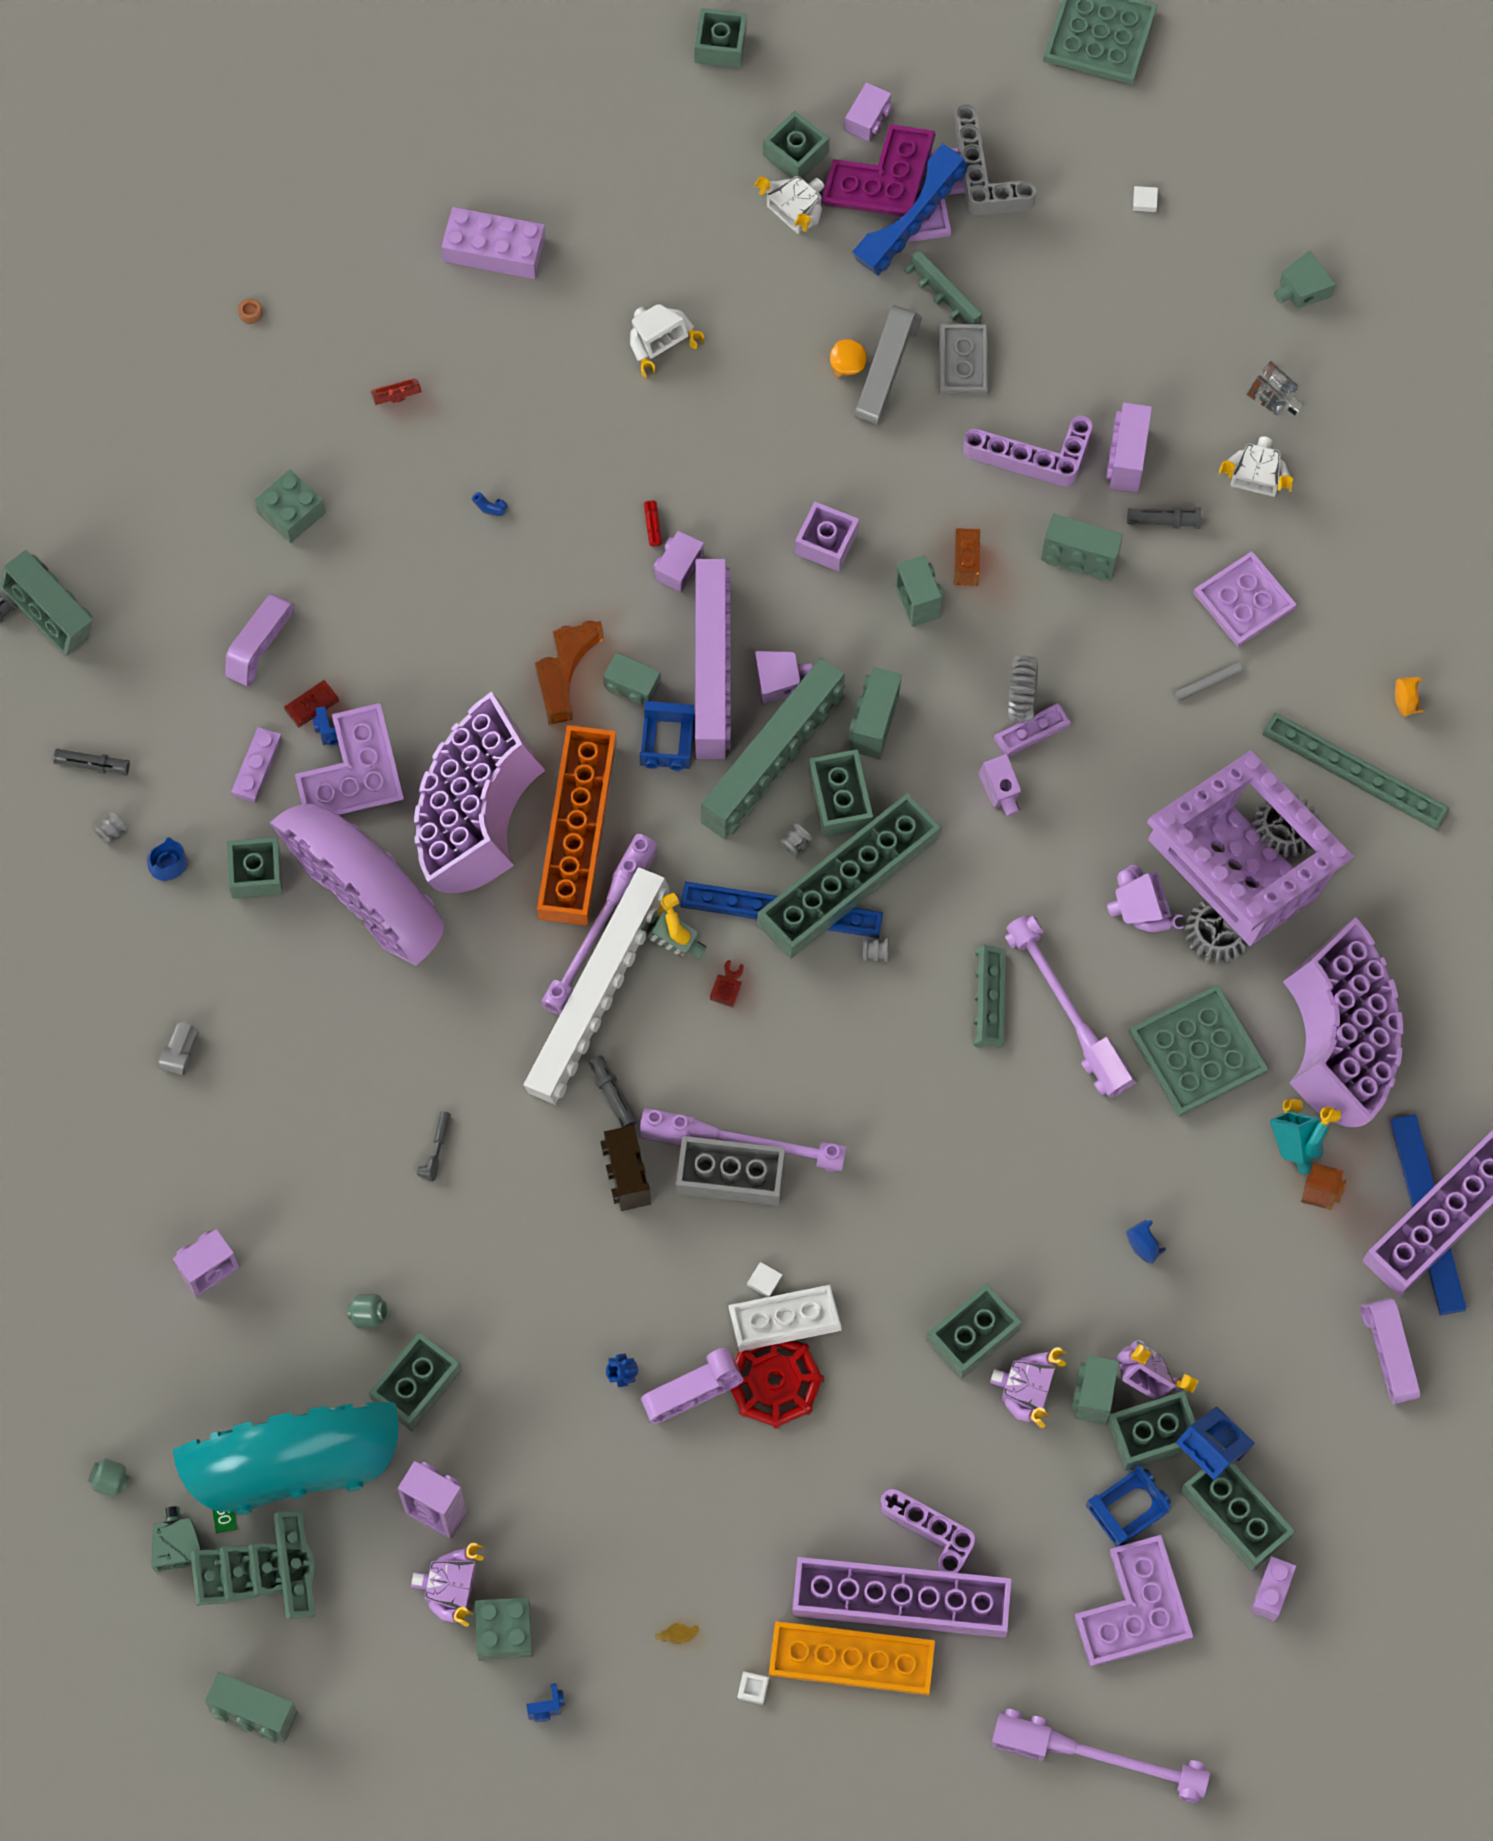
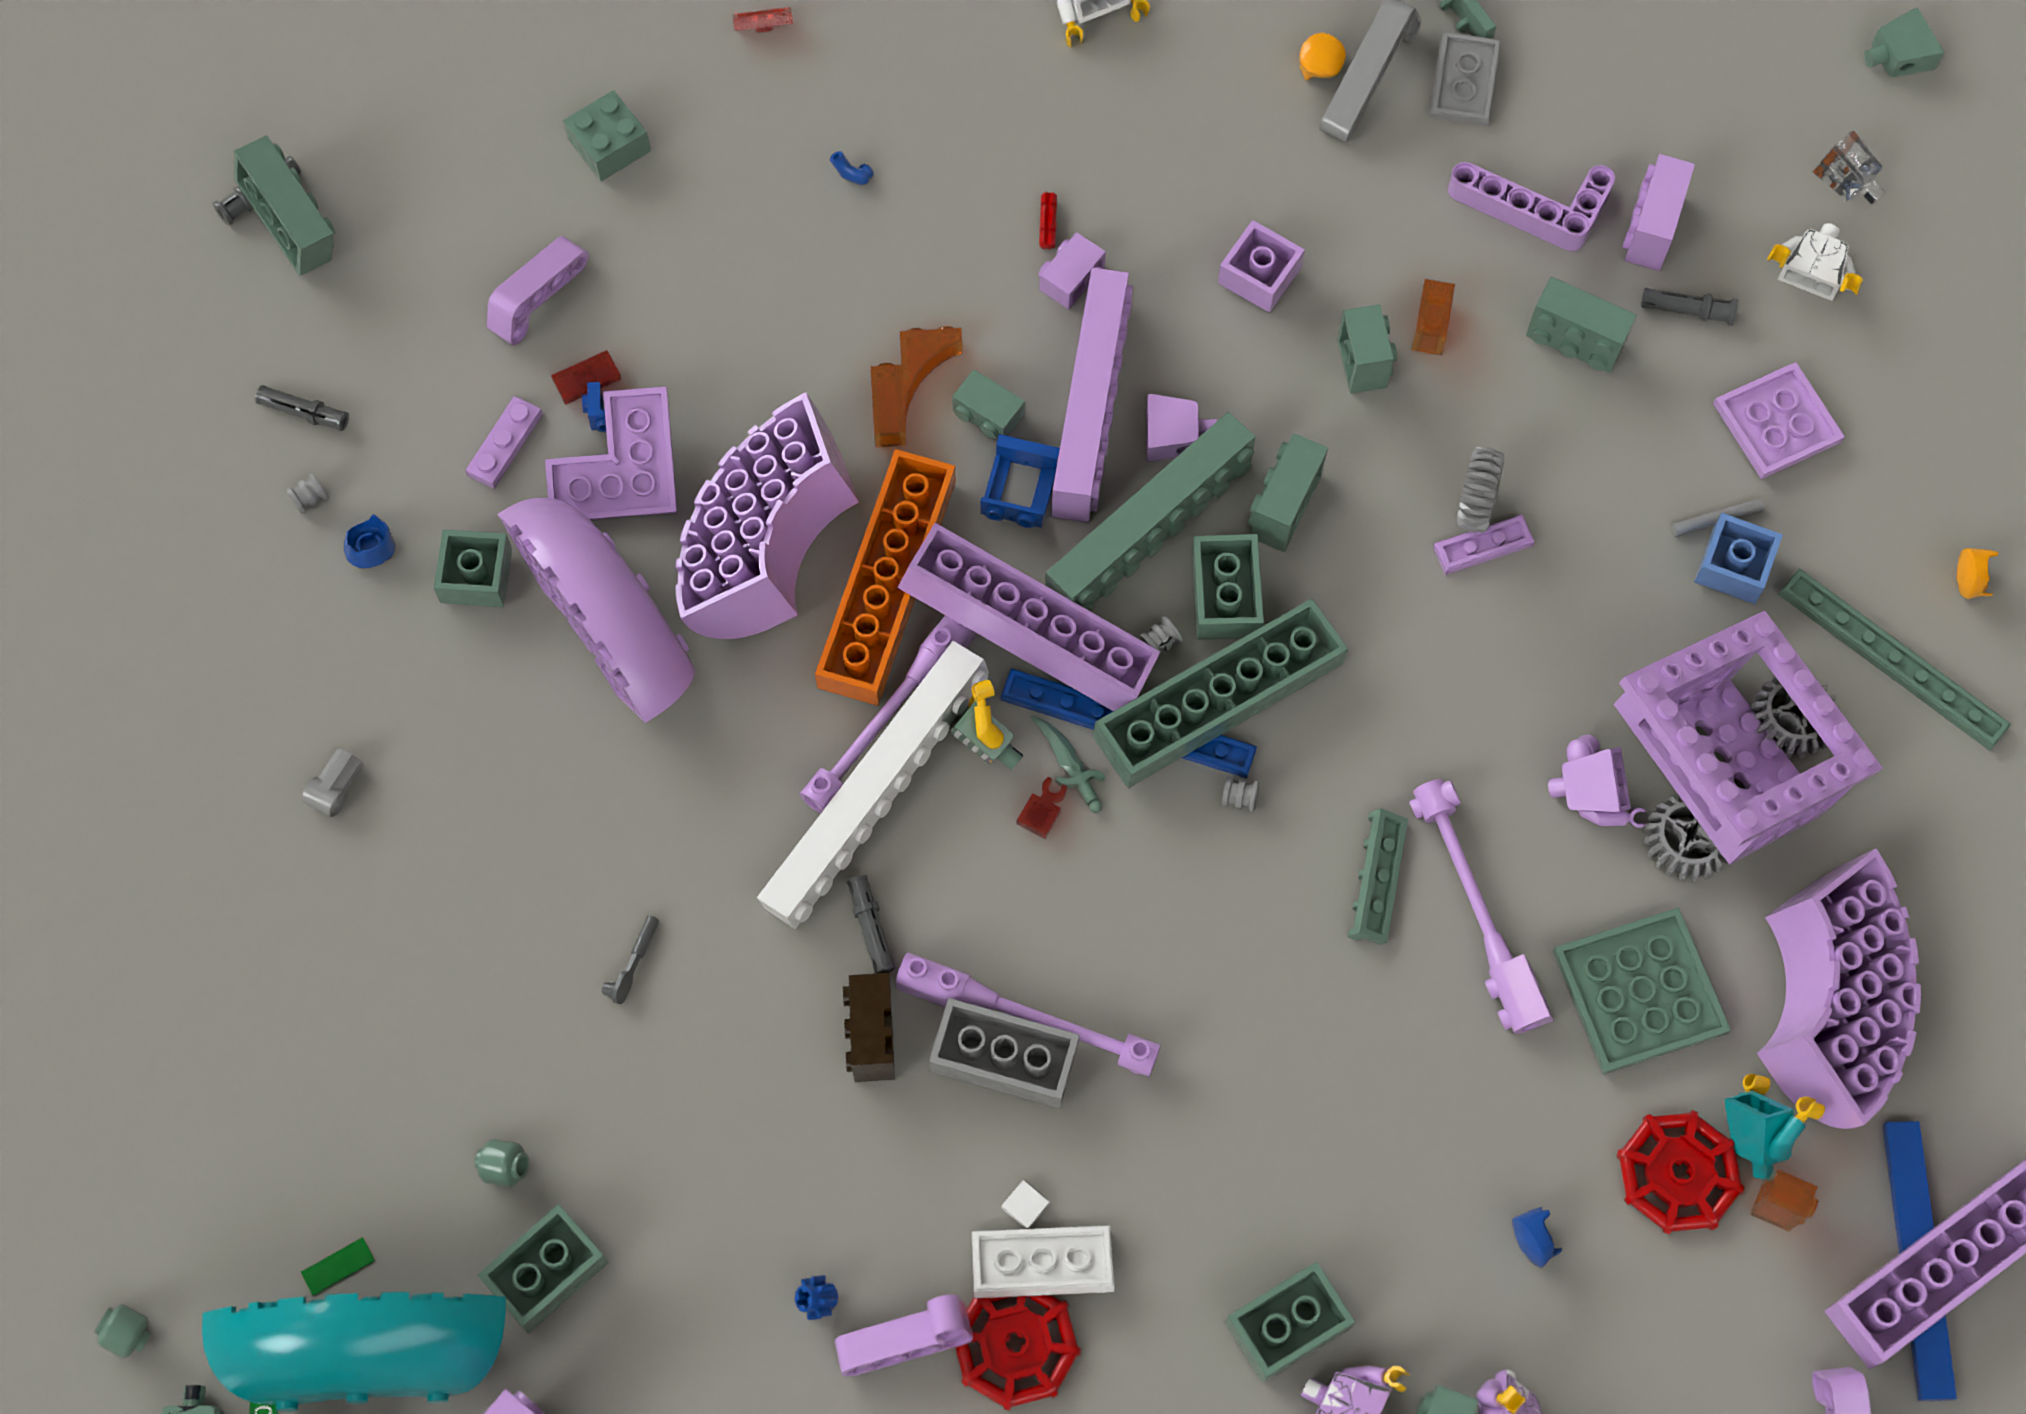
camera: 10 degrees right, 0 degrees up
lavender brick [173,1229,239,1297] -> none
lavender torso [978,754,1021,817] -> none
none -> green sticker [301,1237,375,1296]
none -> lavender brick [898,523,1160,711]
none -> sand green piece [1031,716,1105,813]
none -> red plate [1616,1110,1745,1235]
none -> medium blue brick [1694,513,1783,604]

